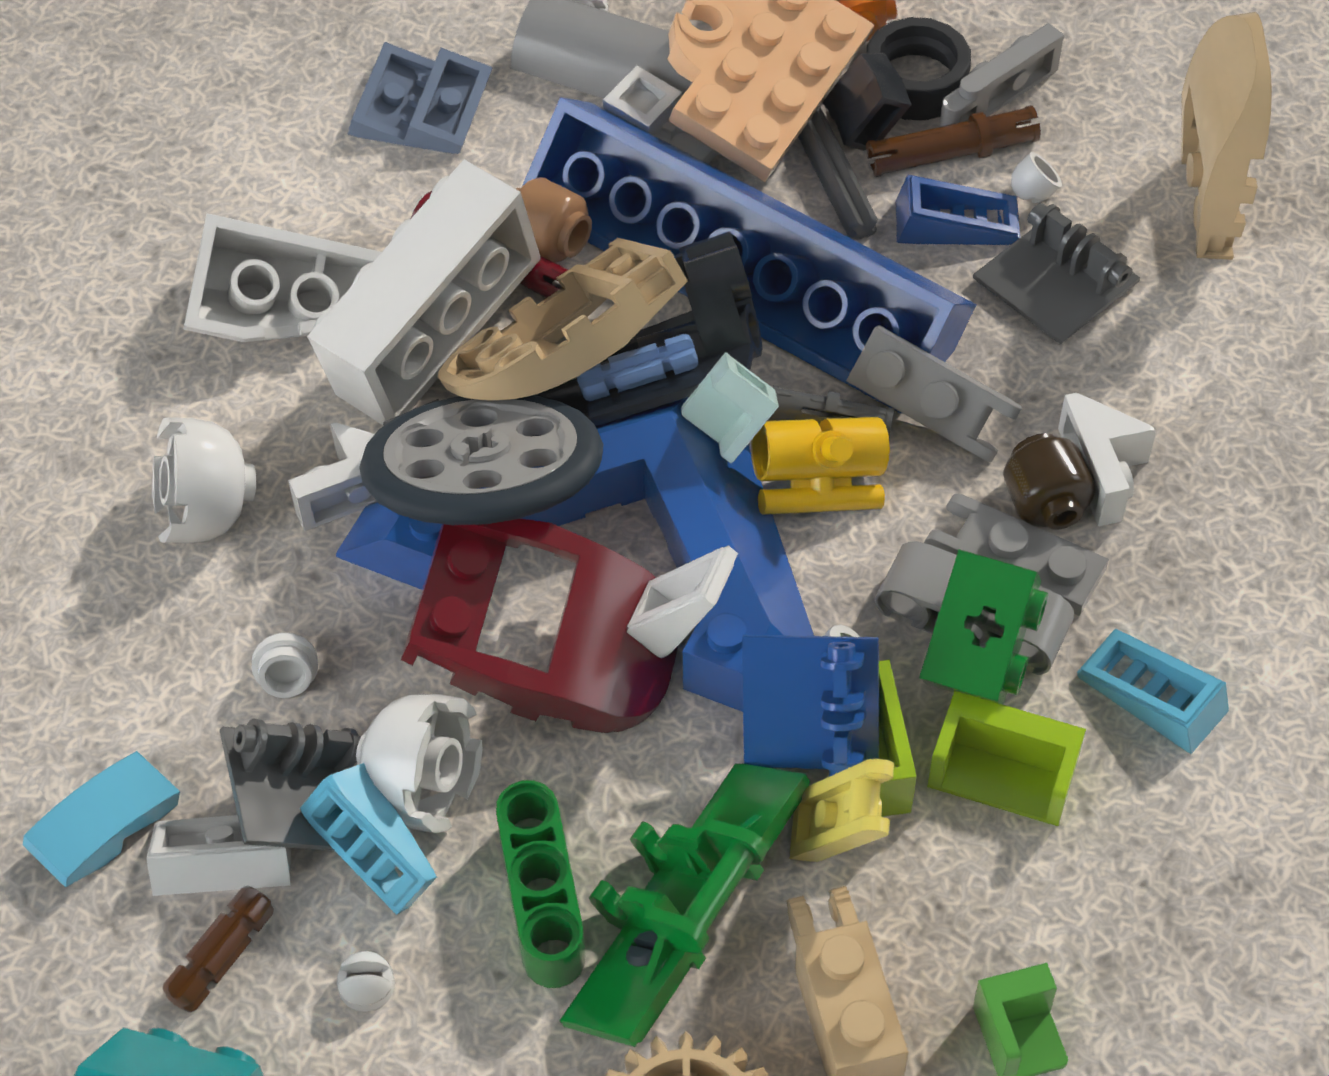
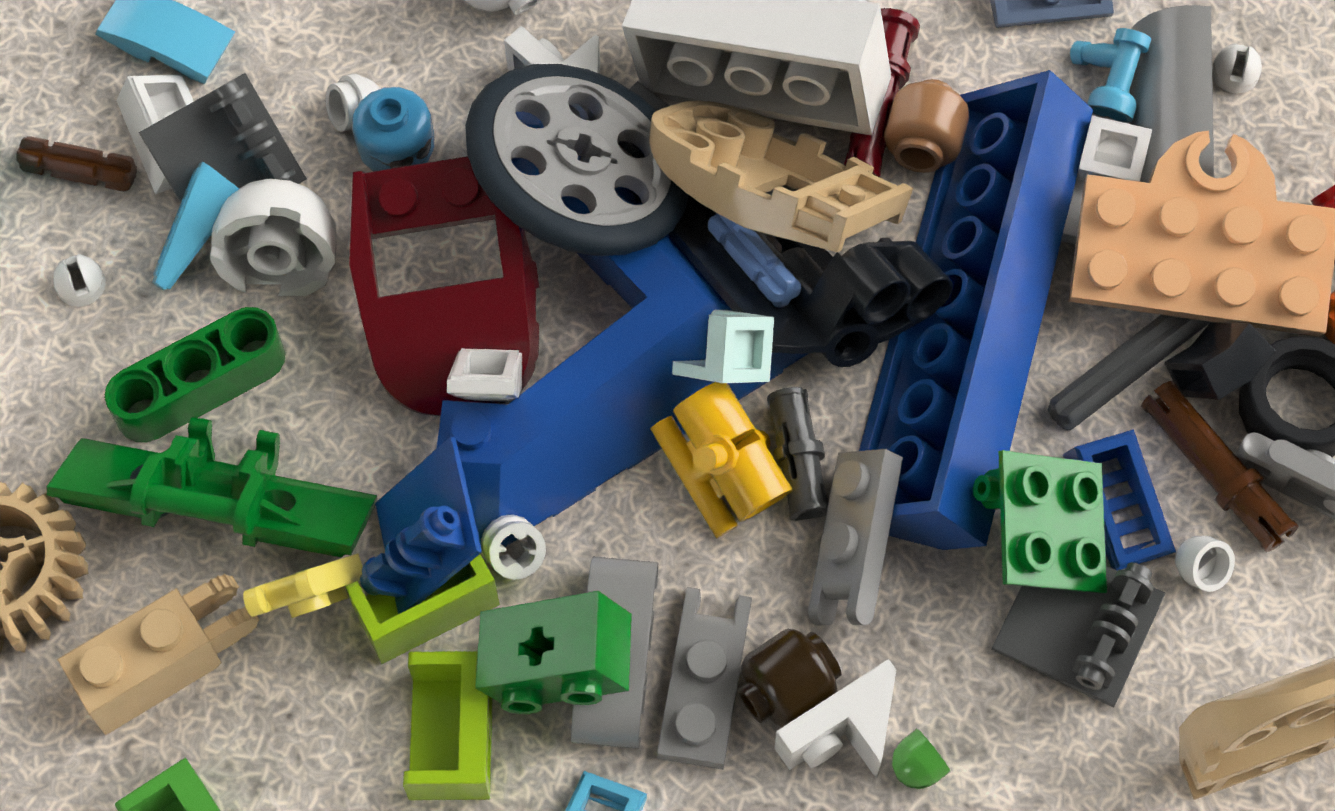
camera: 70 degrees right, 10 degrees up
none -> dark azure head [352,87,434,171]
none -> bright green hinge [892,728,951,789]
none -> hinge [973,450,1107,594]
none -> medium azure piece [1070,28,1151,122]

